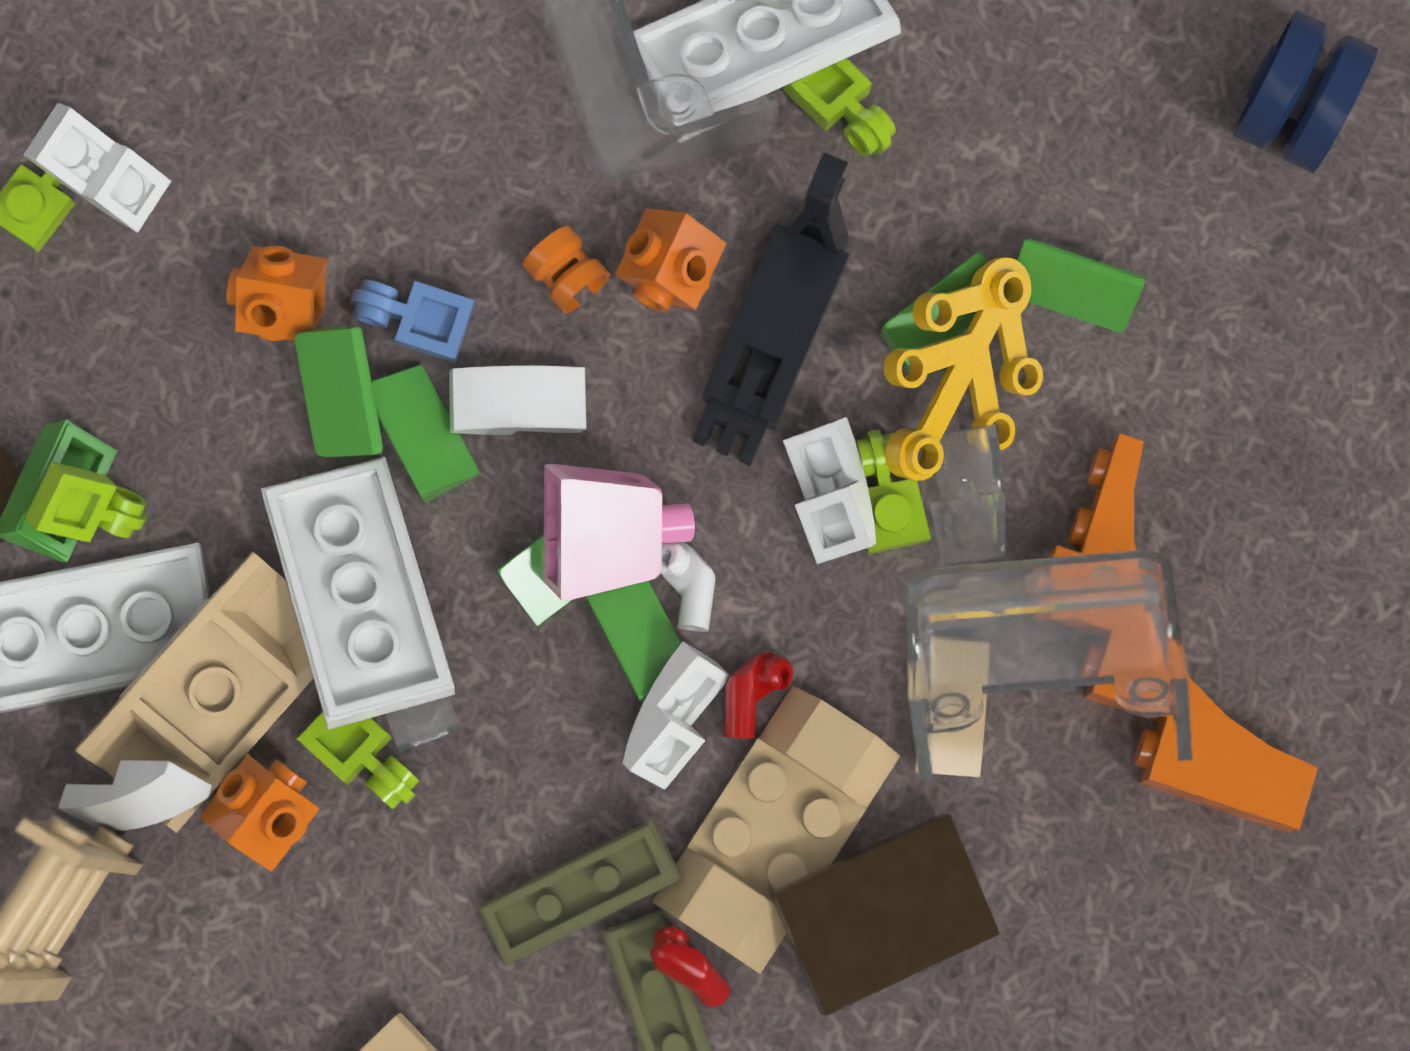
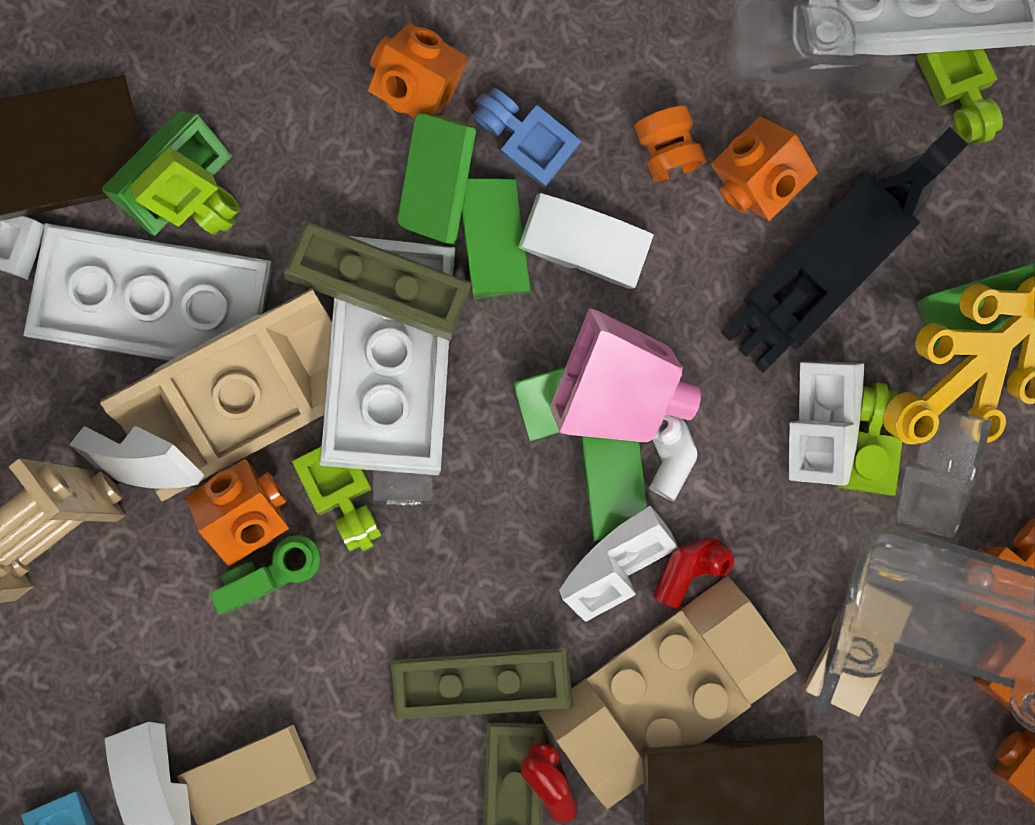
camera: 25 degrees right, 5 degrees up
none -> bright green plate [209,536,321,615]
none -> olive tile [284,220,472,341]

